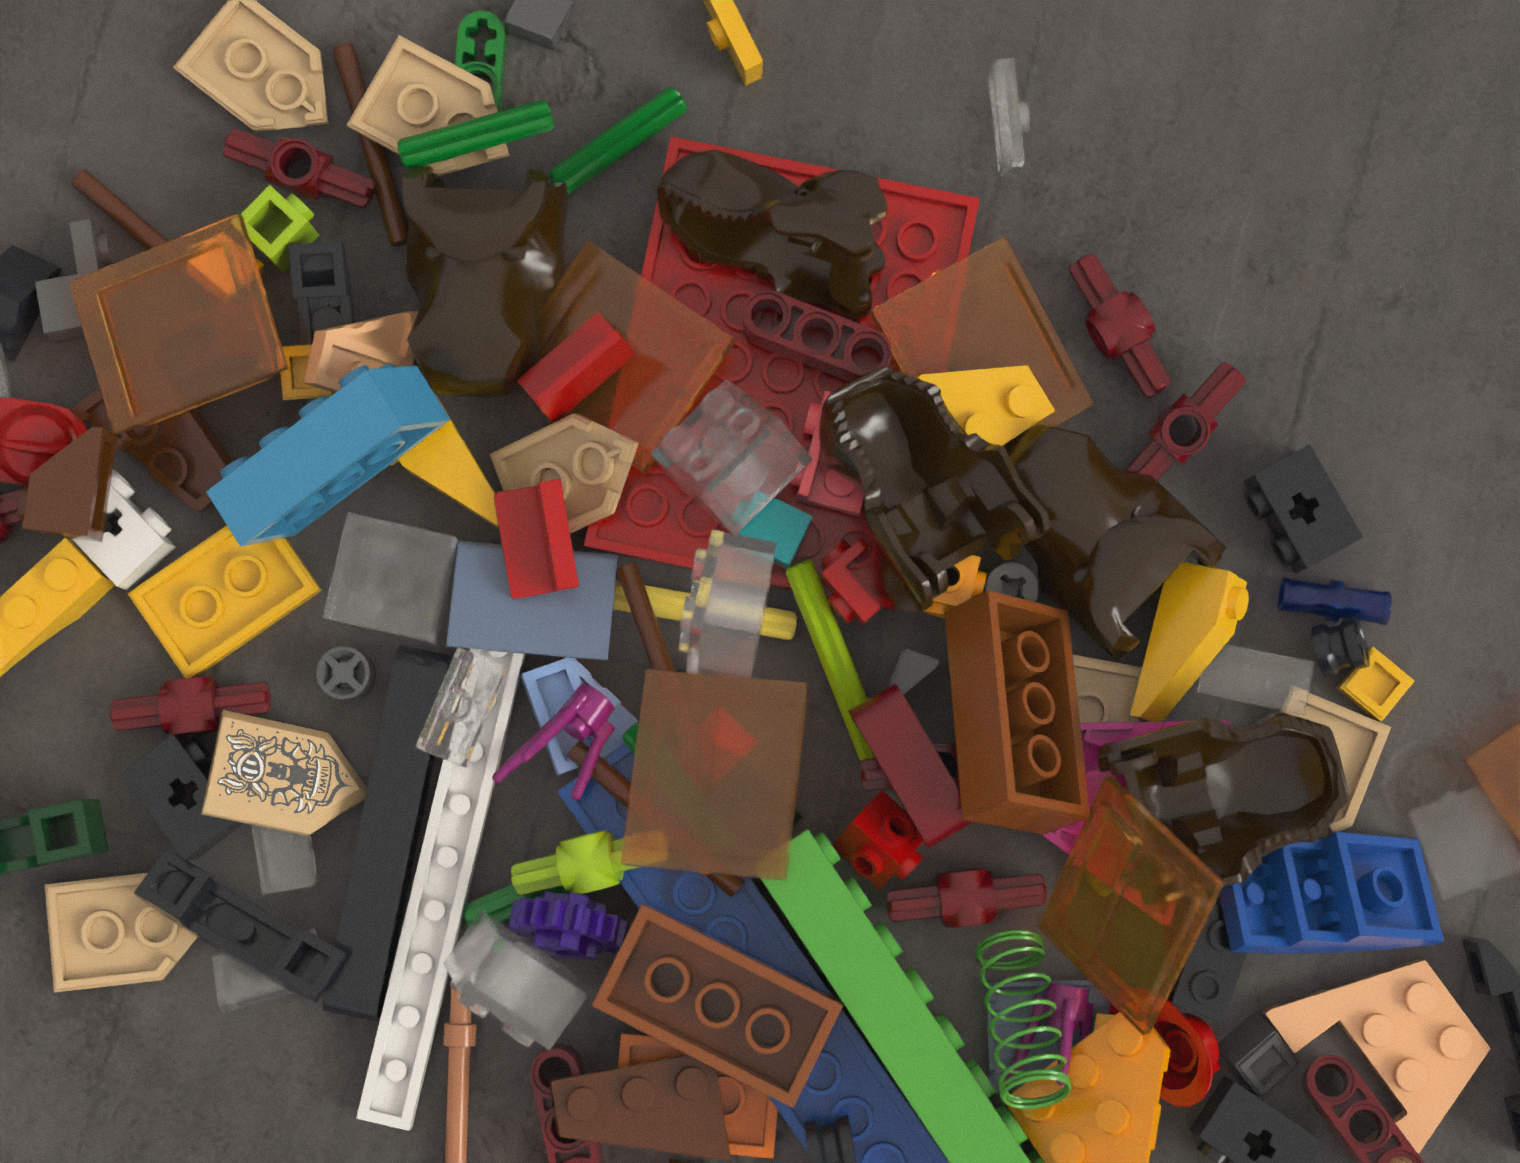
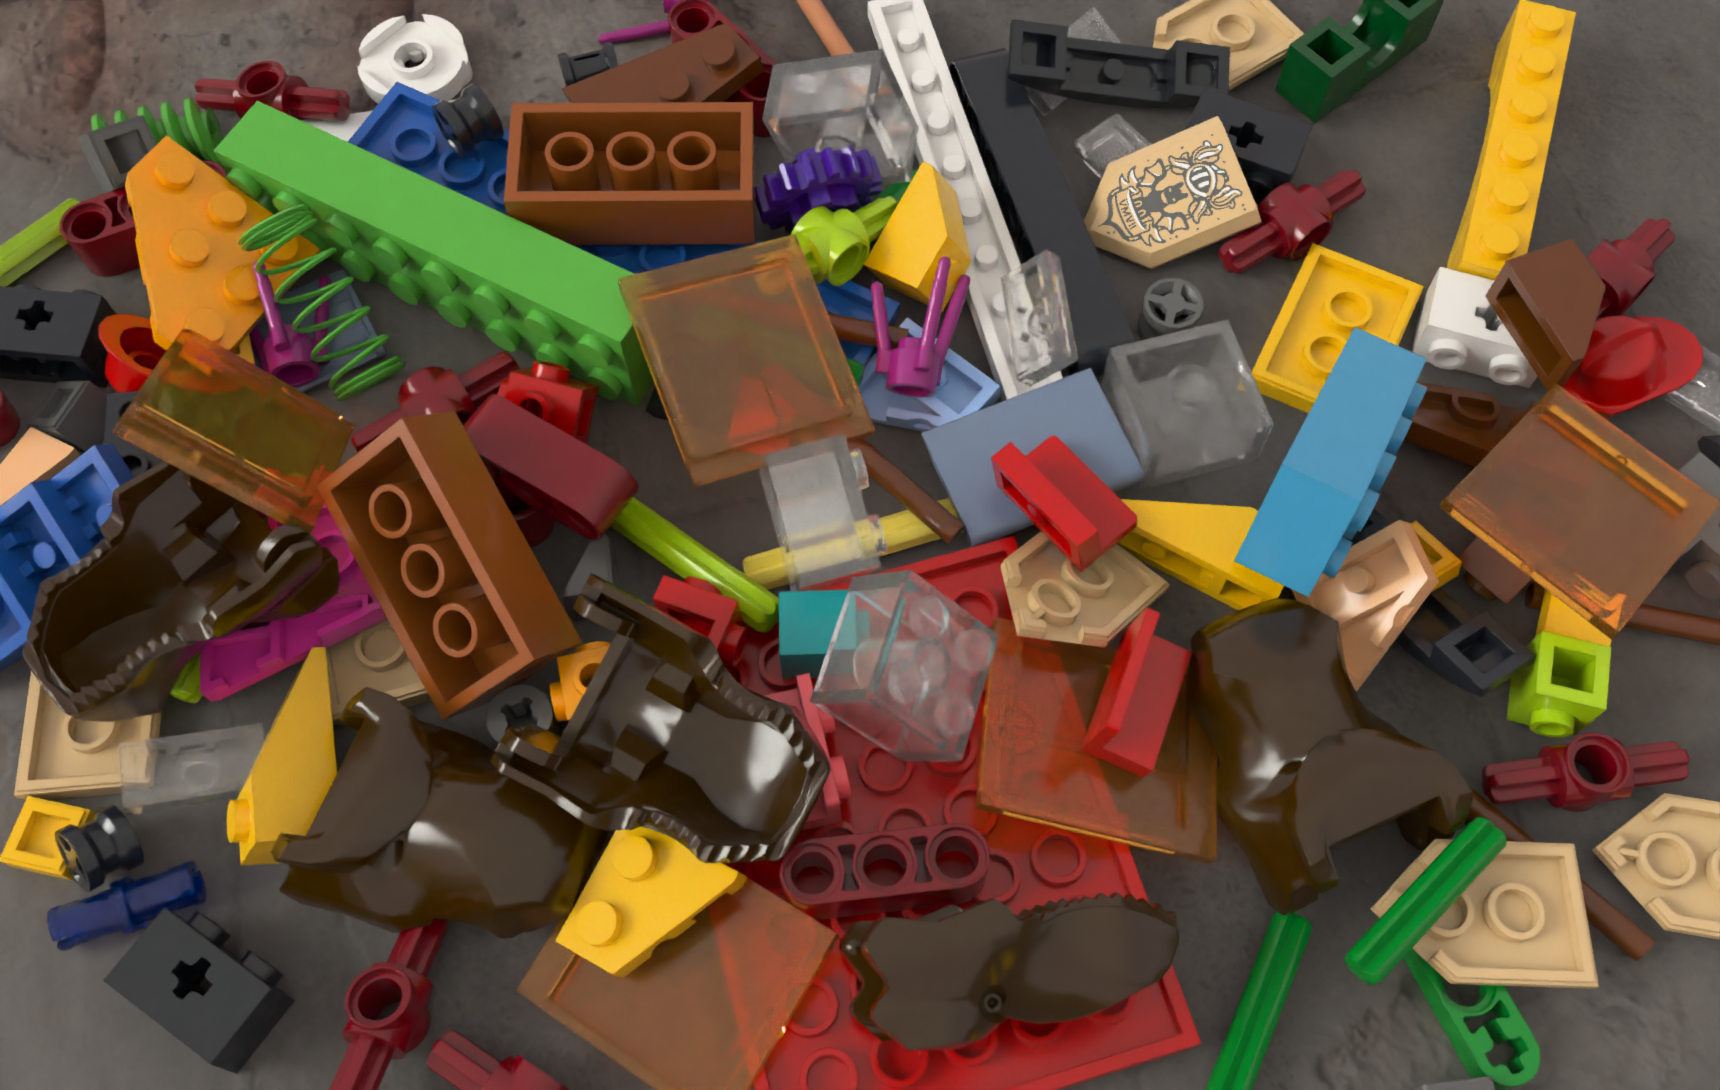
camera: 155 degrees right, 20 degrees down
none -> yellow slope [864,162,972,312]

